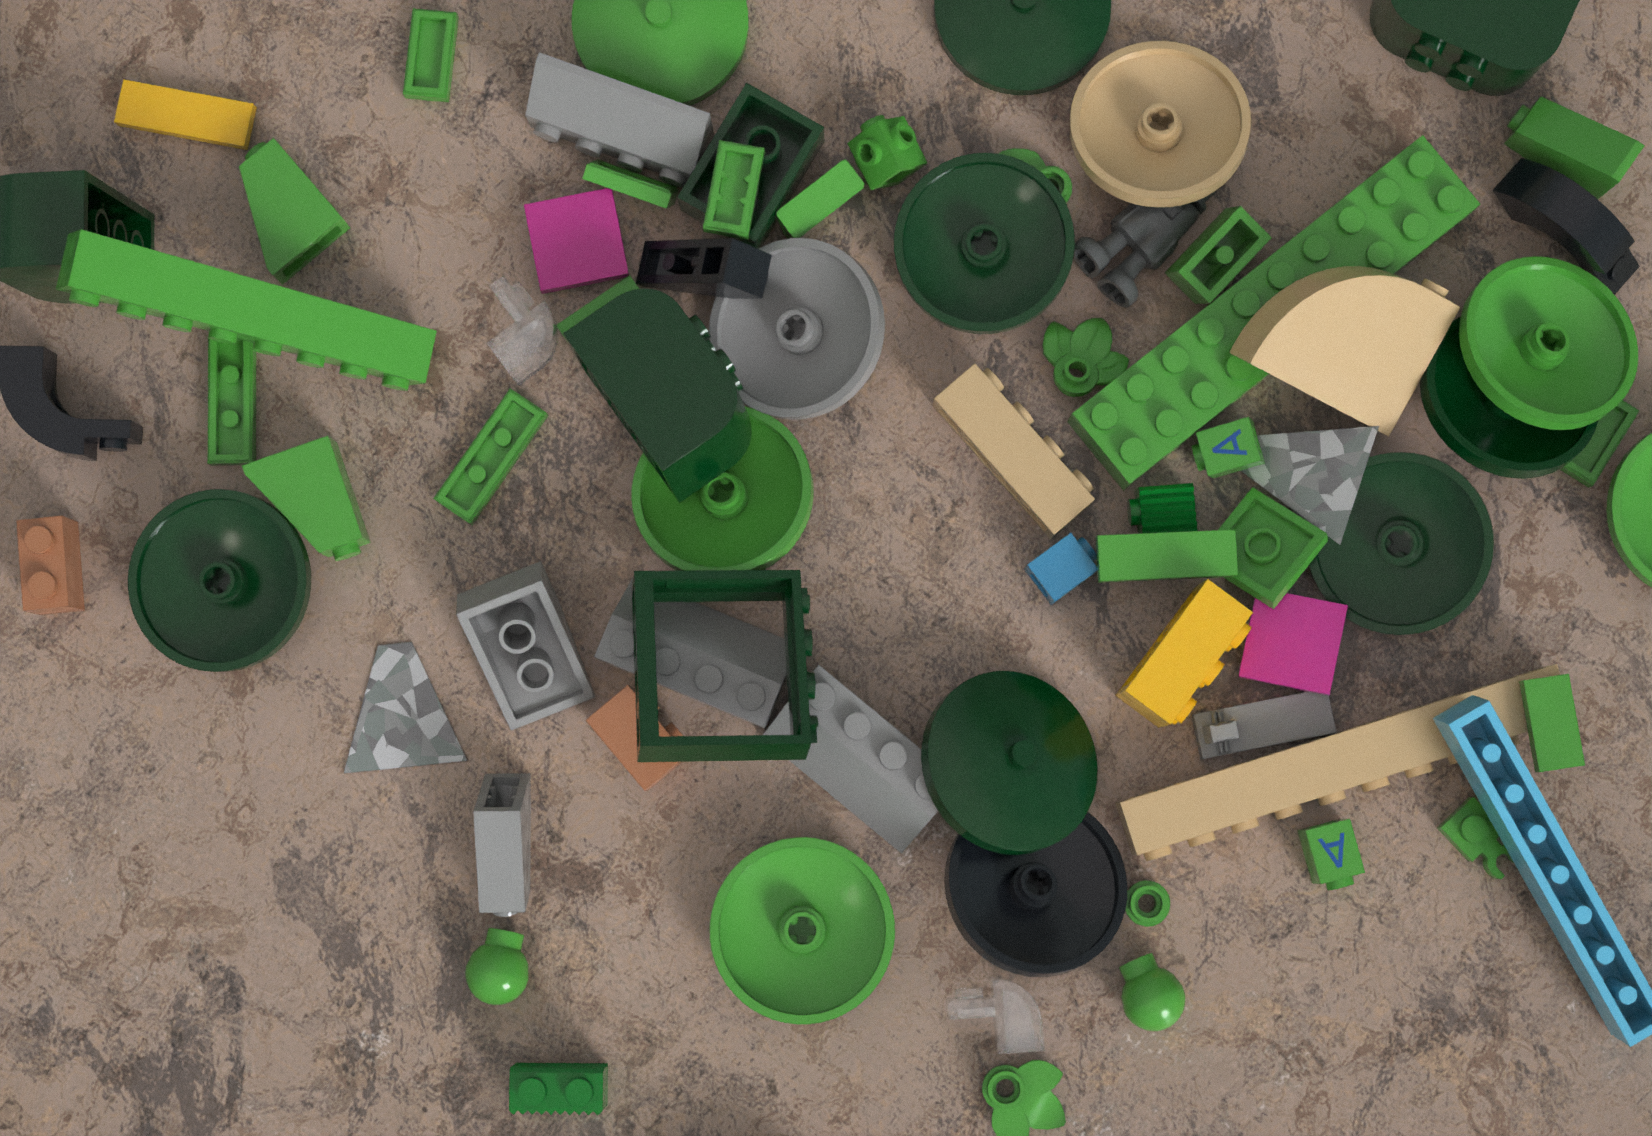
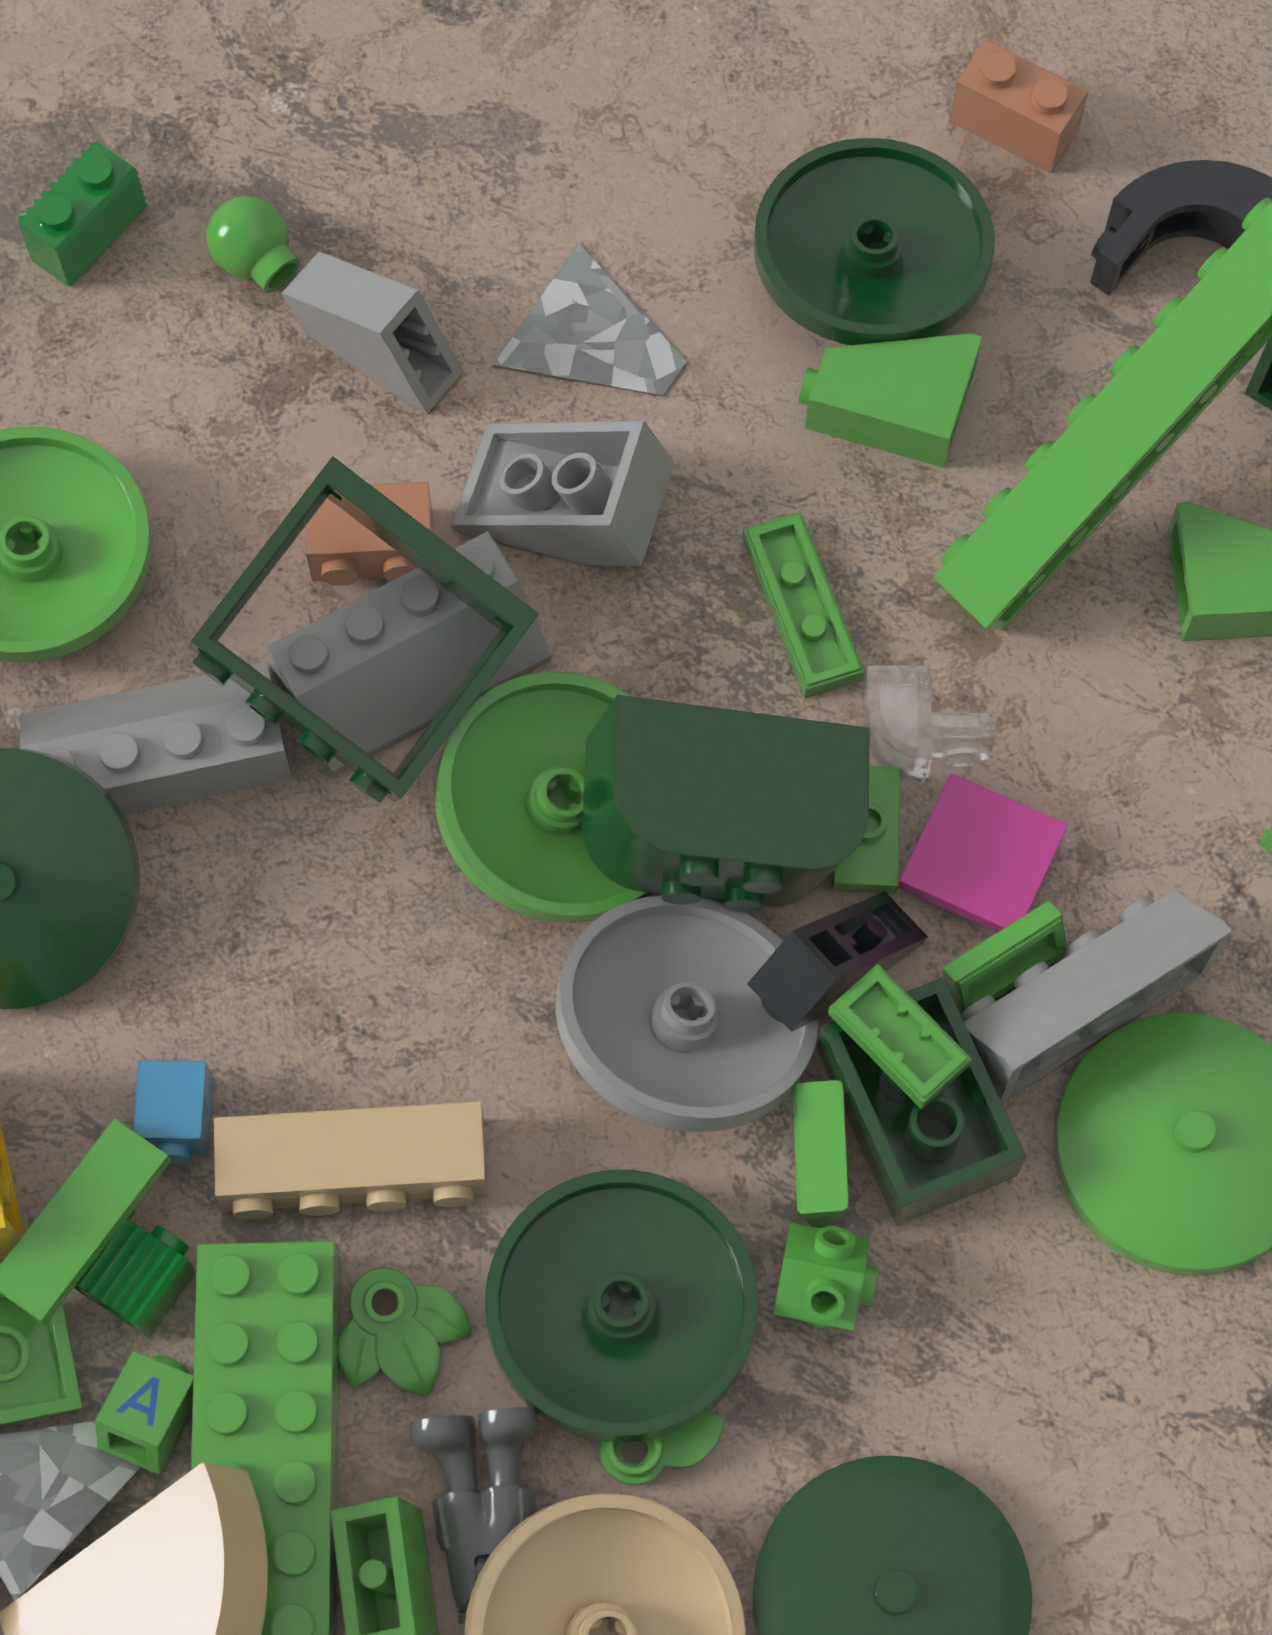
camera: 125 degrees right, 15 degrees down
bright green tile [207,331,256,466] -> none

